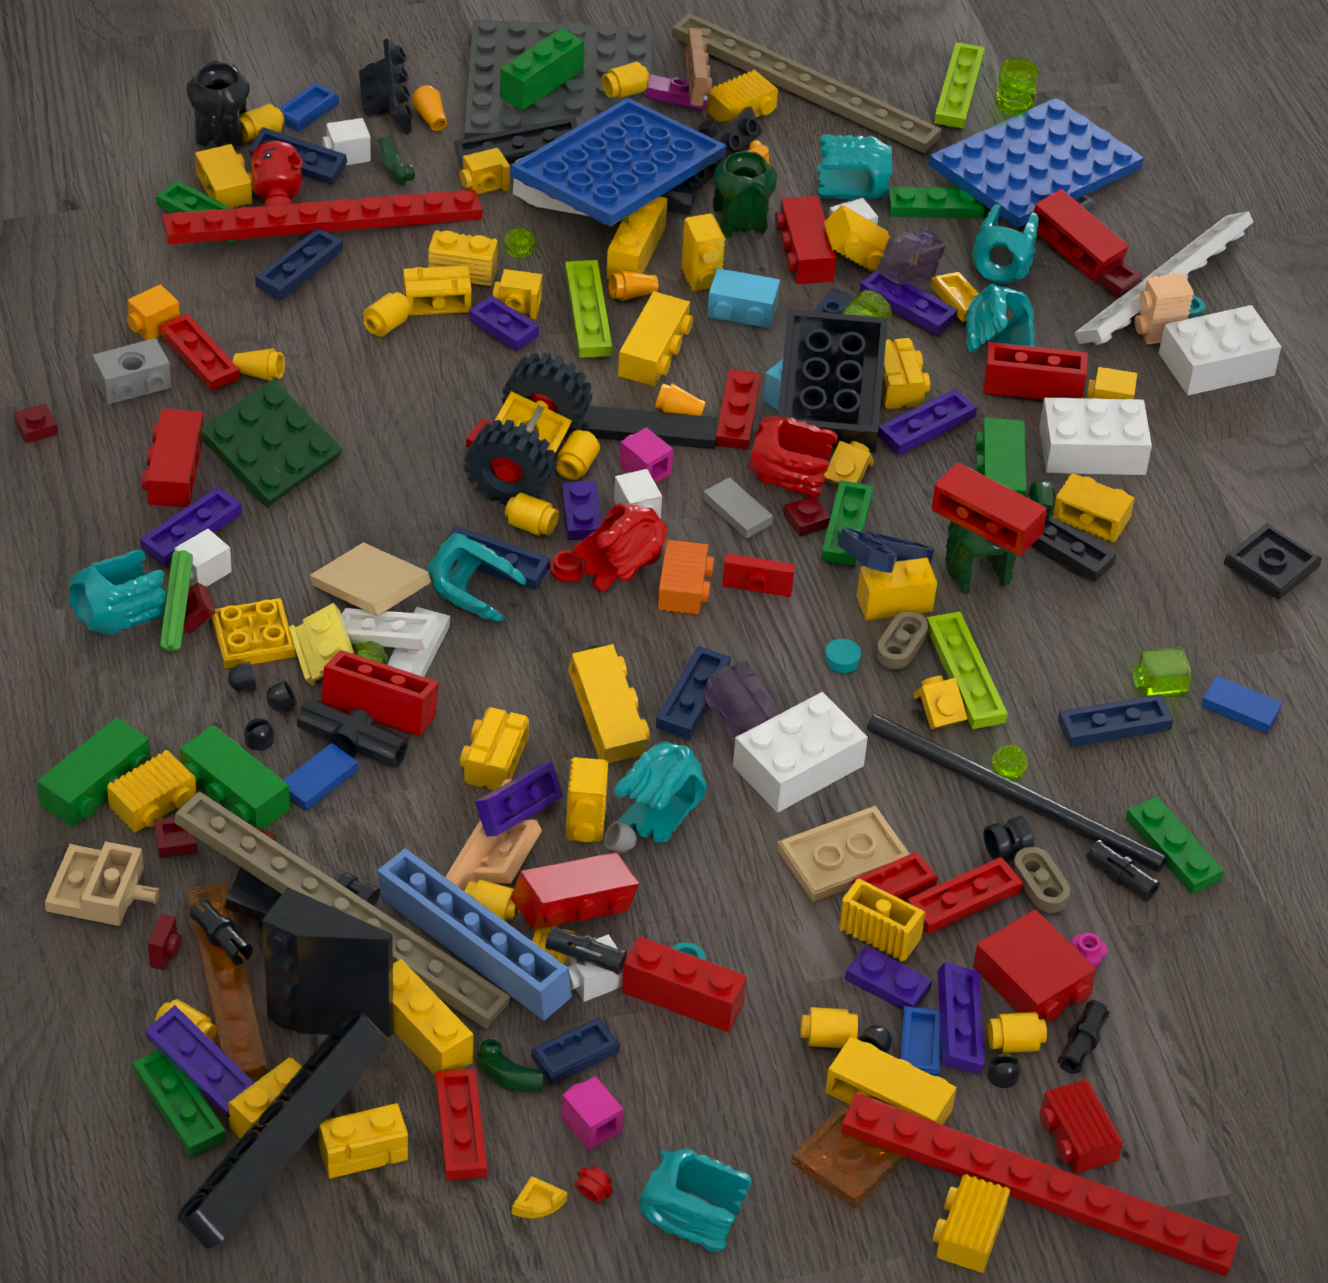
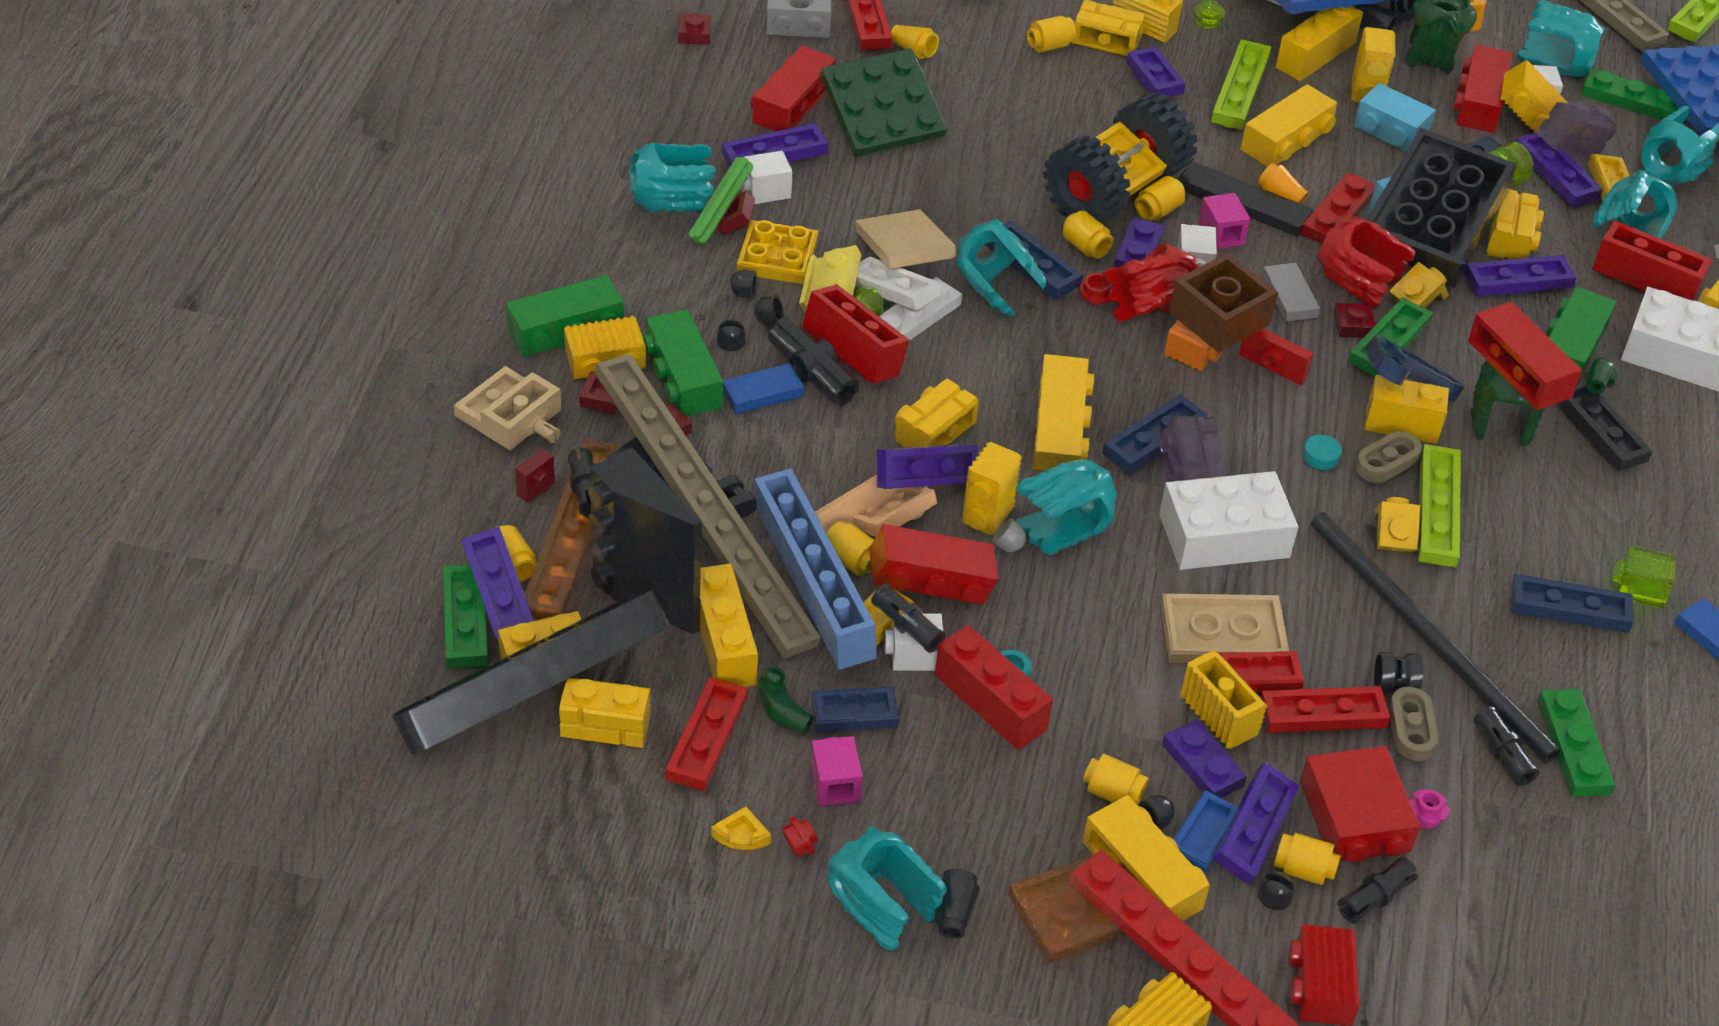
camera: 25 degrees right, 0 degrees up
yellow brick [493,269,542,320] -> none
light orange cone [608,269,658,302] -> none
clear neon green plate [991,745,1028,779] -> none
yellow brick [1053,473,1135,543] -> none
none -> black cone [938,869,980,938]
none -> reddish brown brick [1169,253,1278,353]

